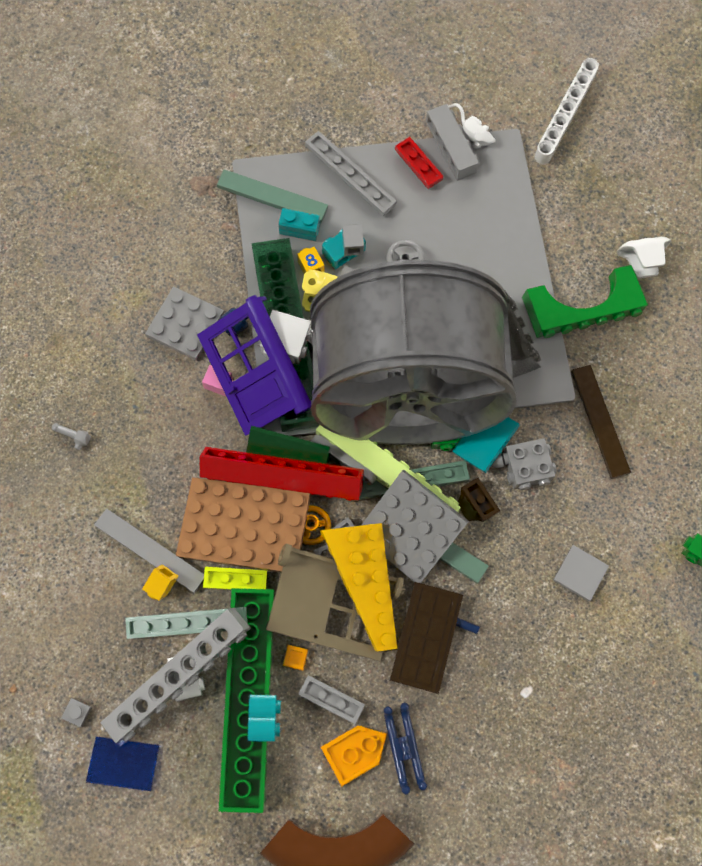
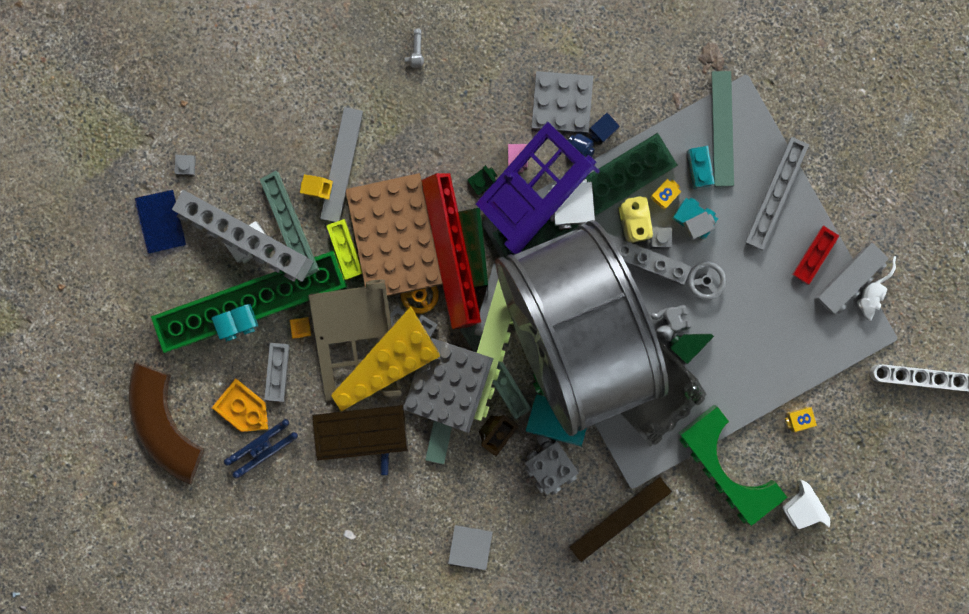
camera: 75 degrees right, 15 degrees up
none -> dark green bracket [467,165,497,196]
none -> dark blue brick [589,113,620,144]
none -> yellow brick [785,407,817,432]

